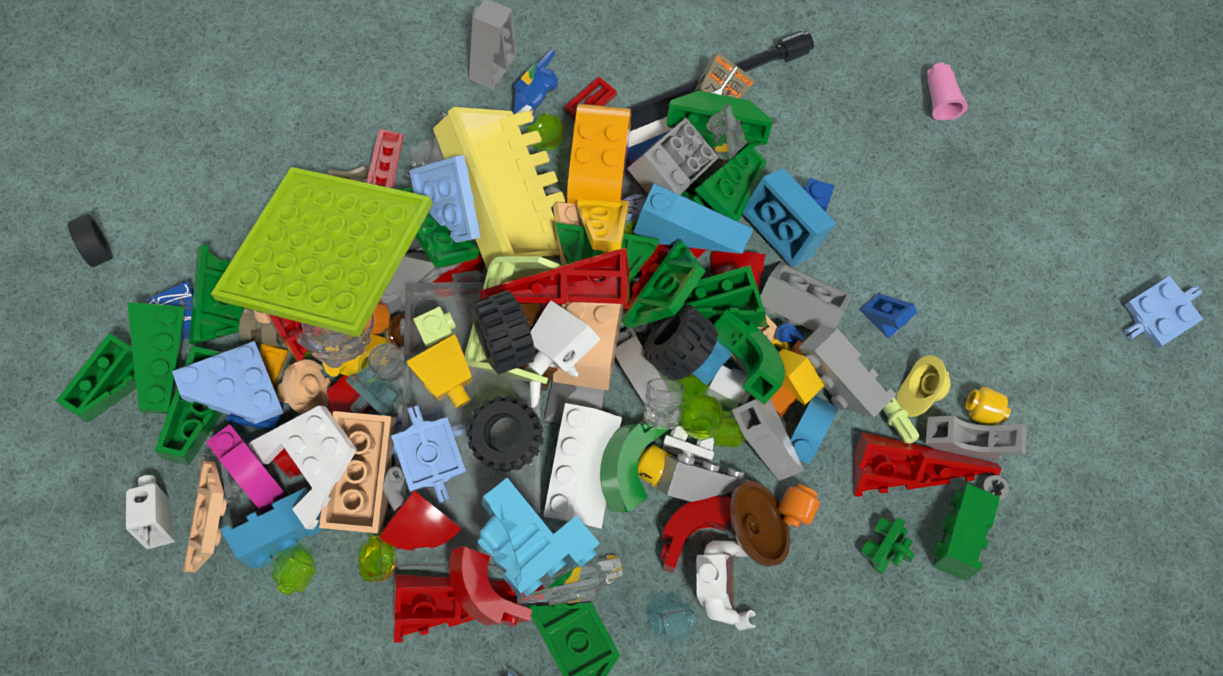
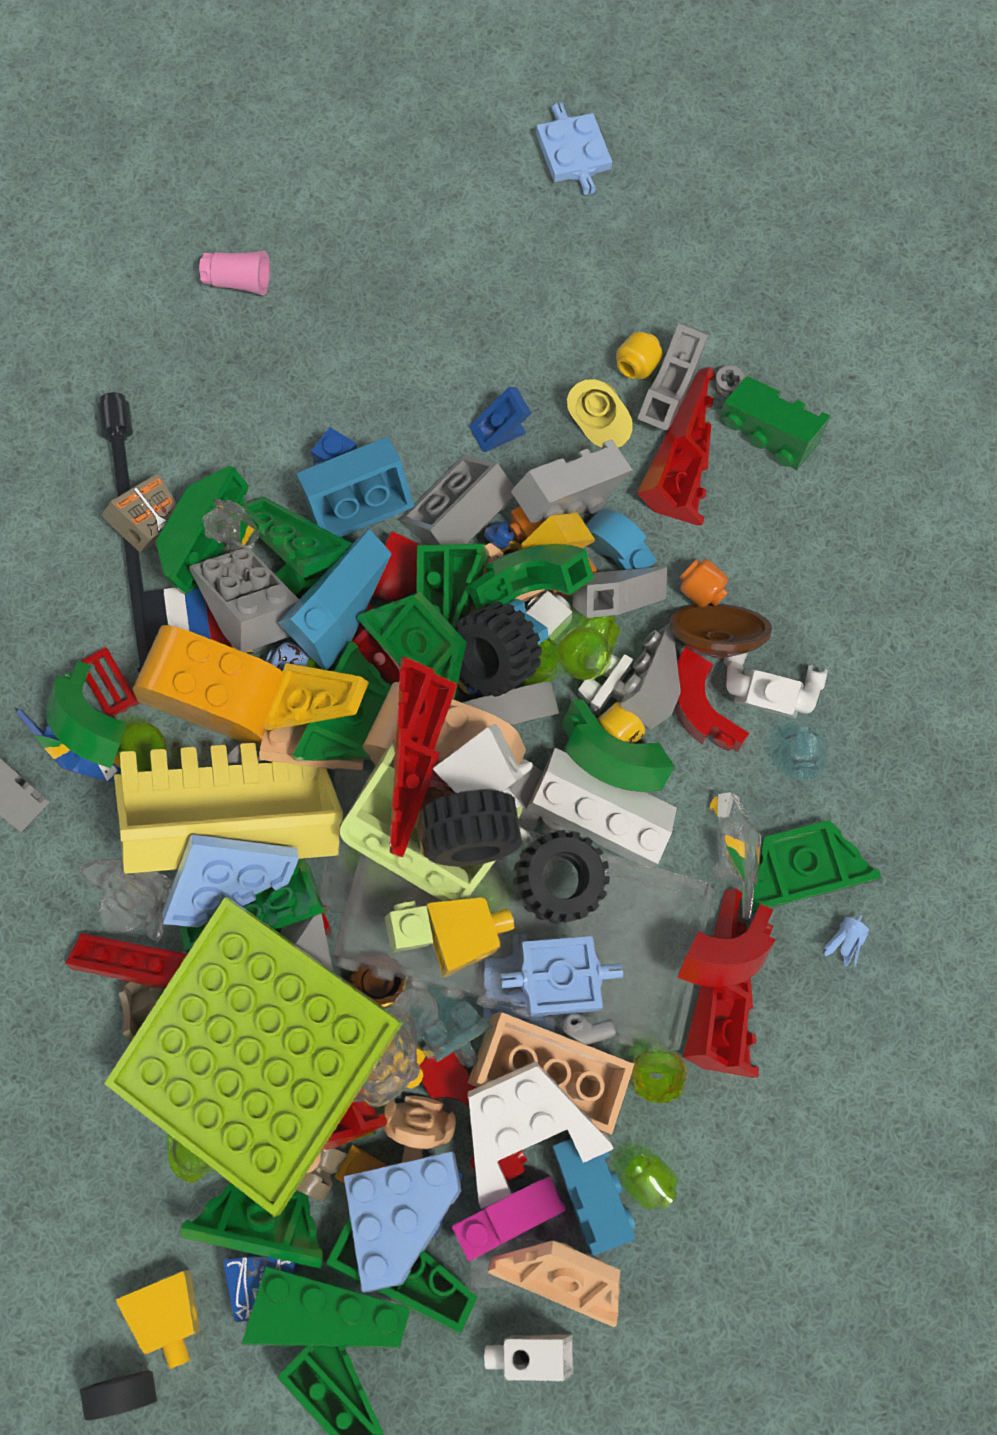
camera: 75 degrees left, 5 degrees up
red brick [379,491,462,551] -> none
medium azure brick [477,478,600,597] -> none
clear wheel [643,378,684,429] -> none
green hips [861,517,915,575] -> none
yellowish green axle [882,397,919,444] -> none
none -> green arch [46,661,128,769]
none -> yellow torso [116,1270,200,1370]

